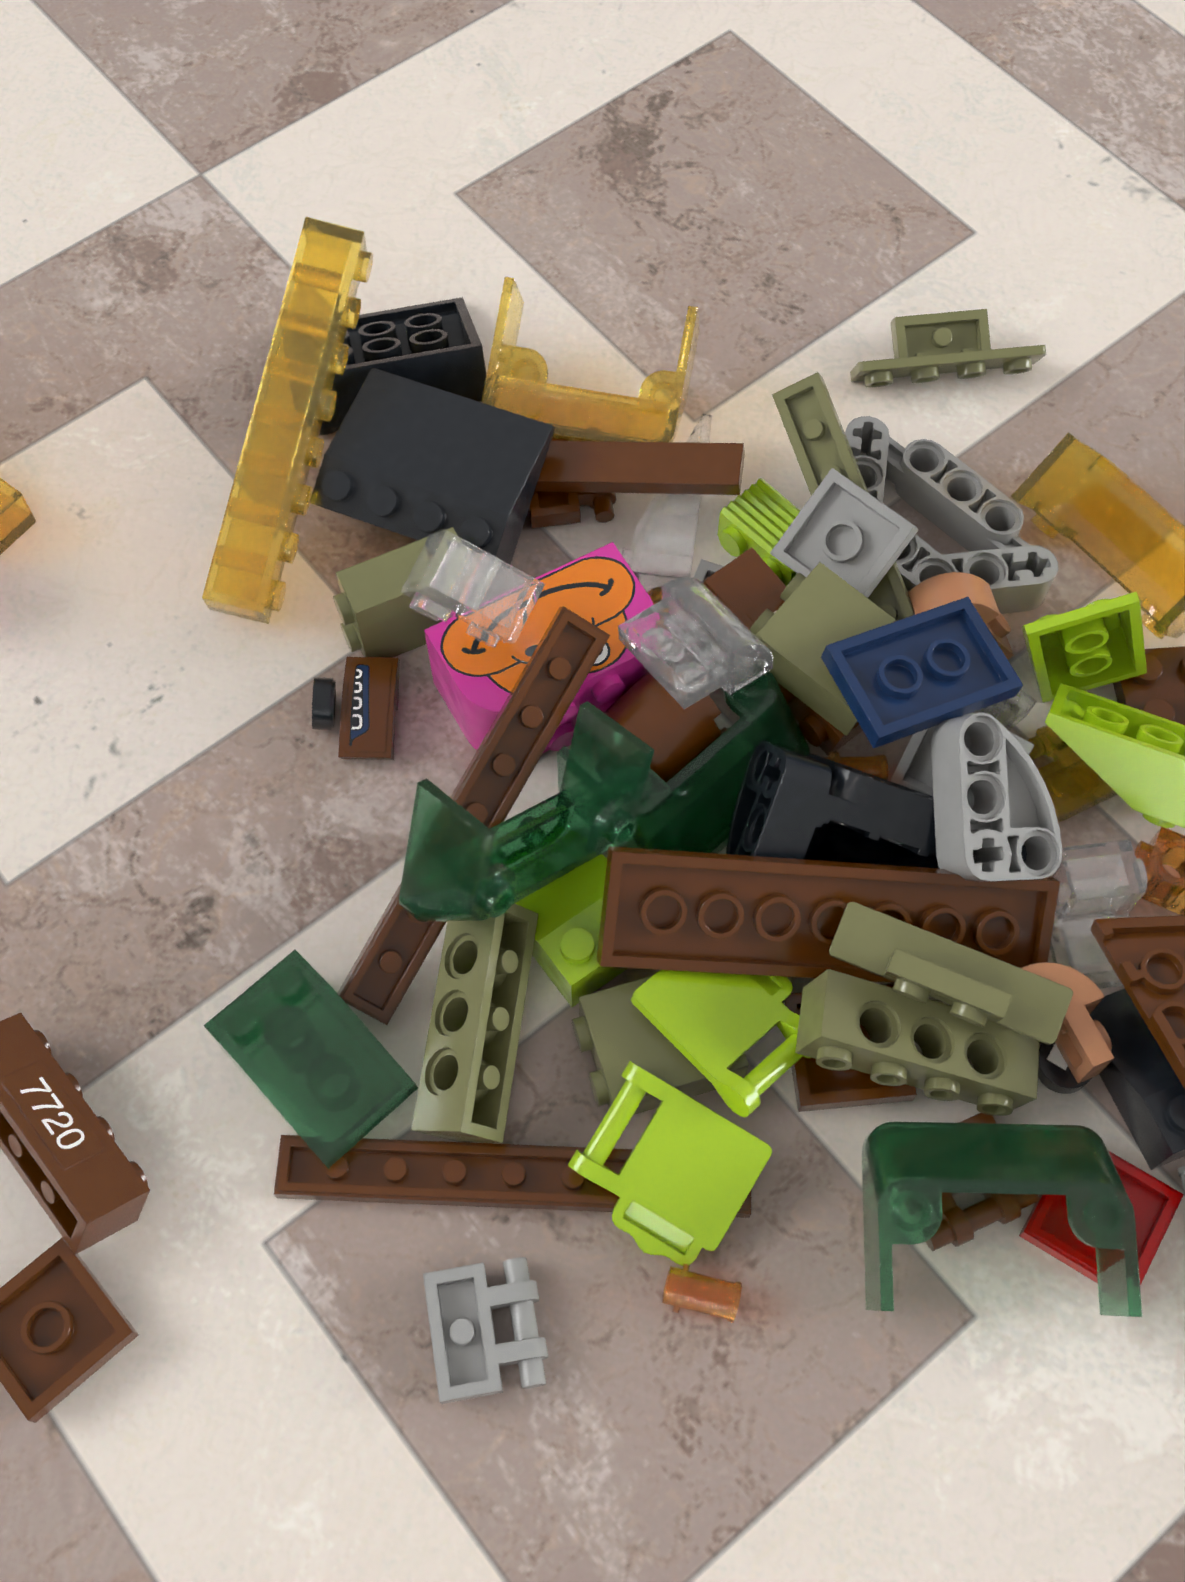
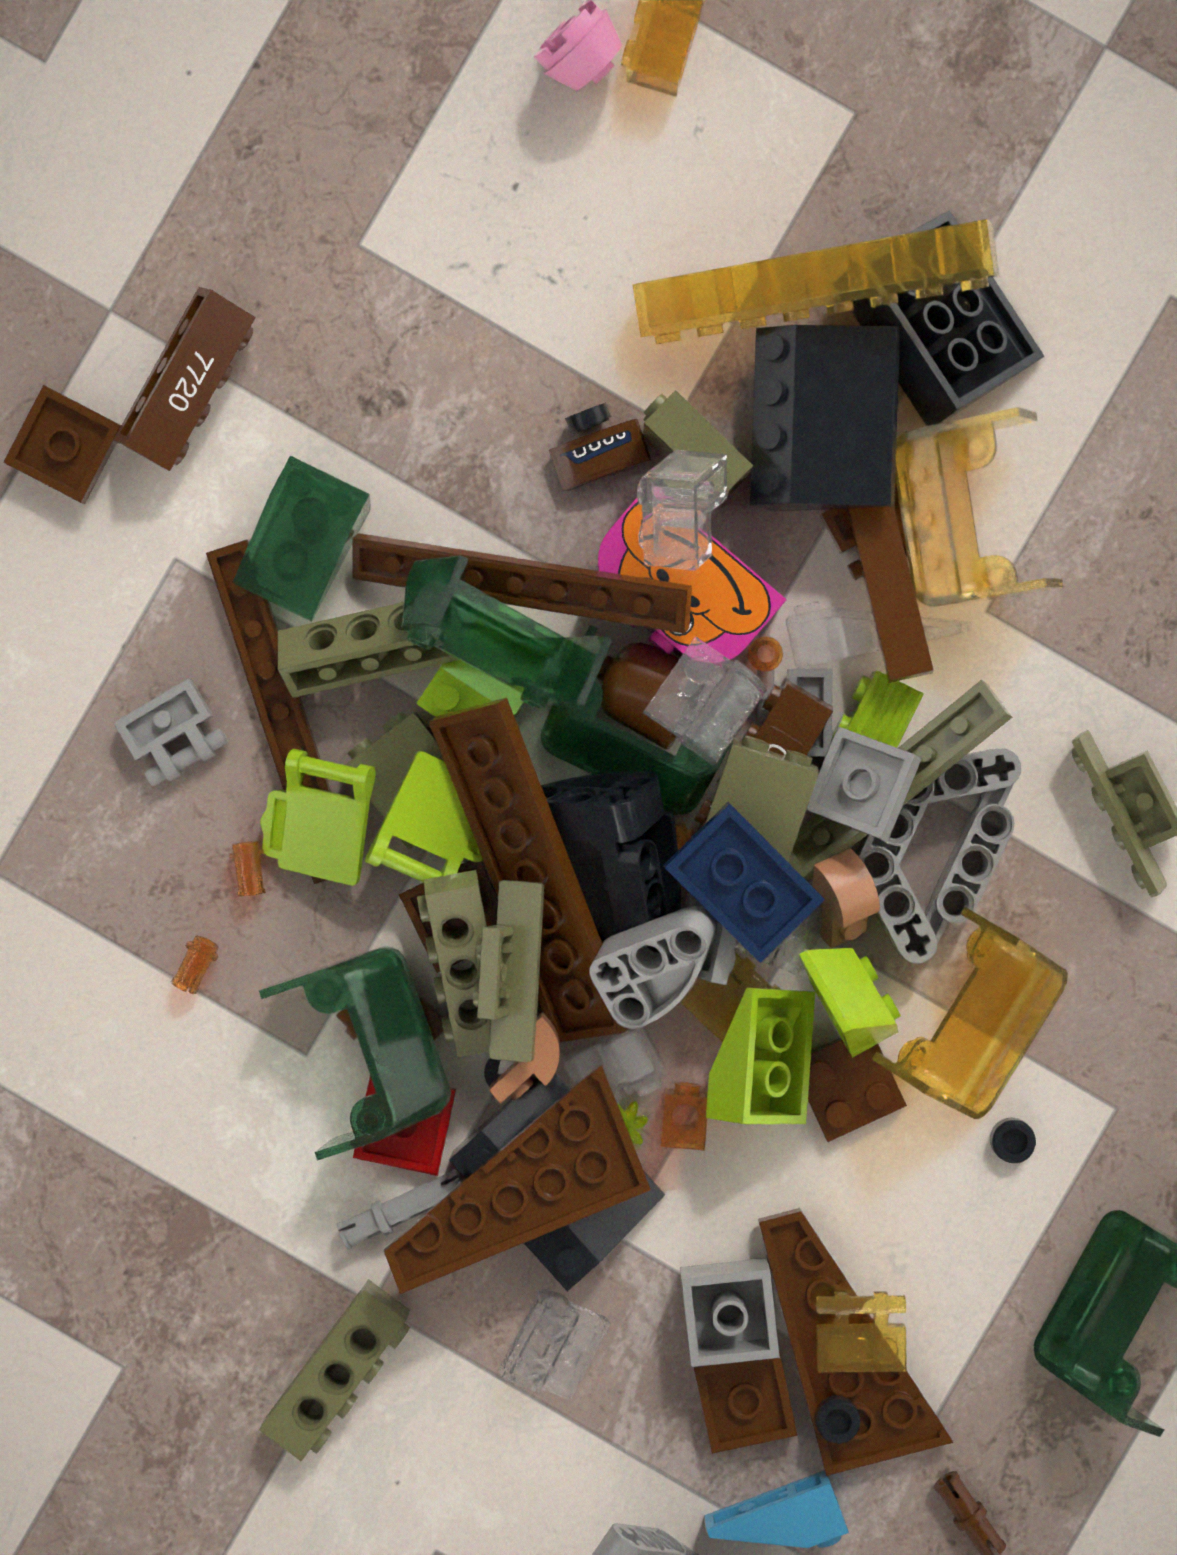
camera: 70 degrees right, 25 degrees up
none -> clear orange pin [171,935,219,994]

